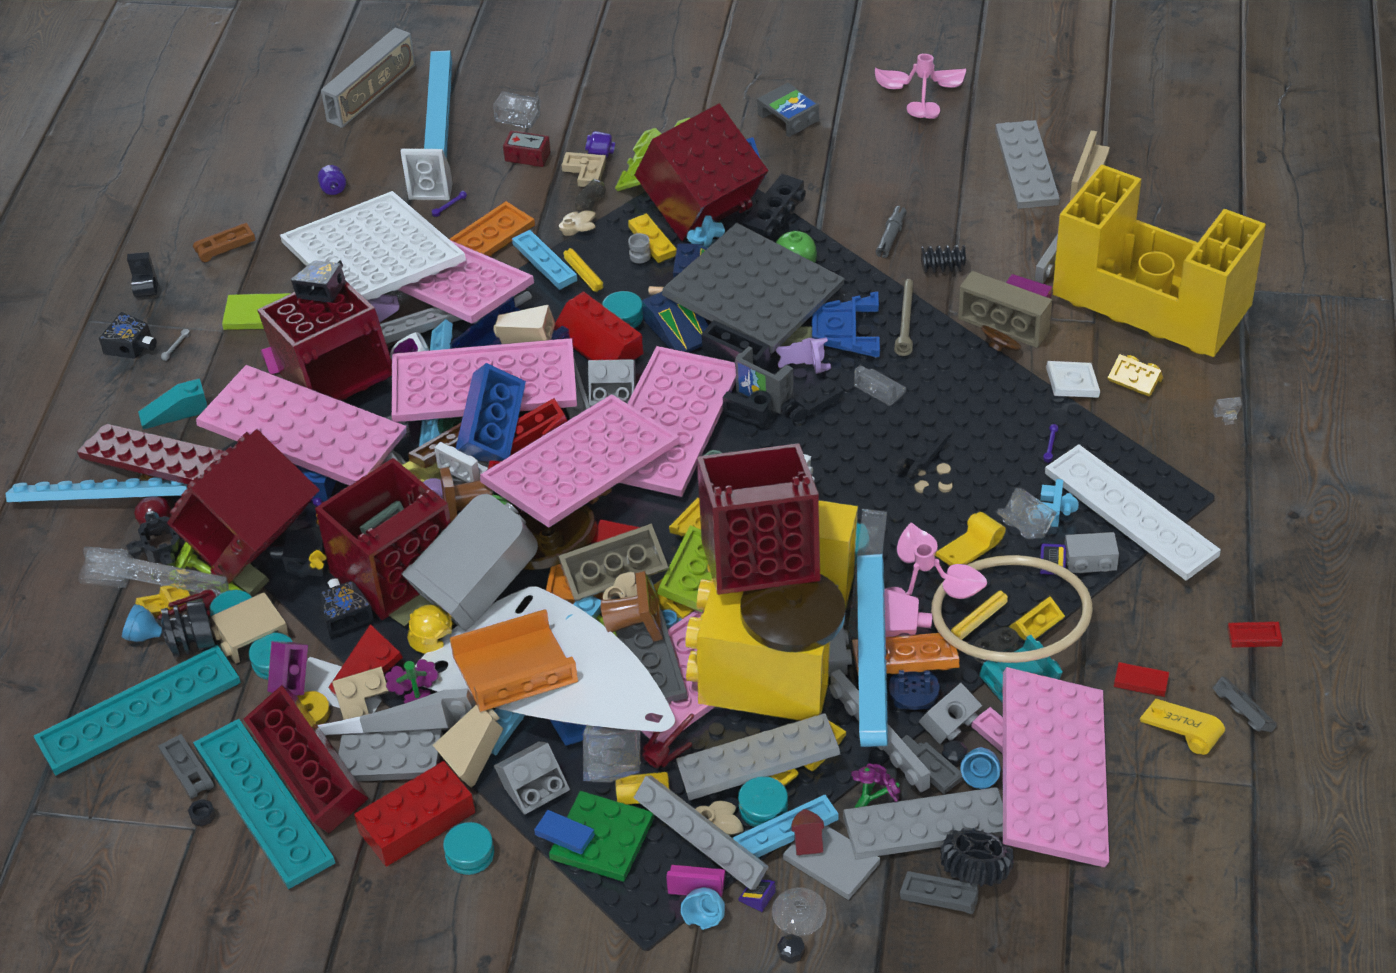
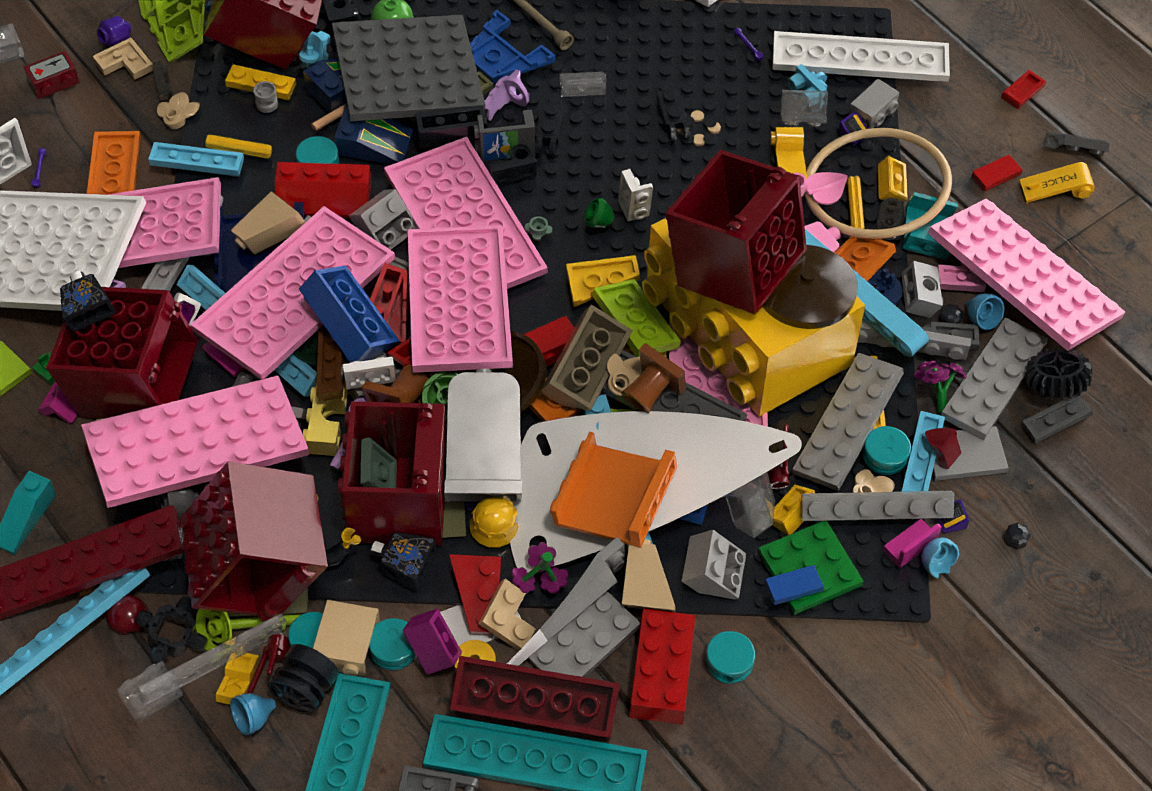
camera: 50 degrees left, 10 degrees up
clear dish [772,888,827,936] -> none

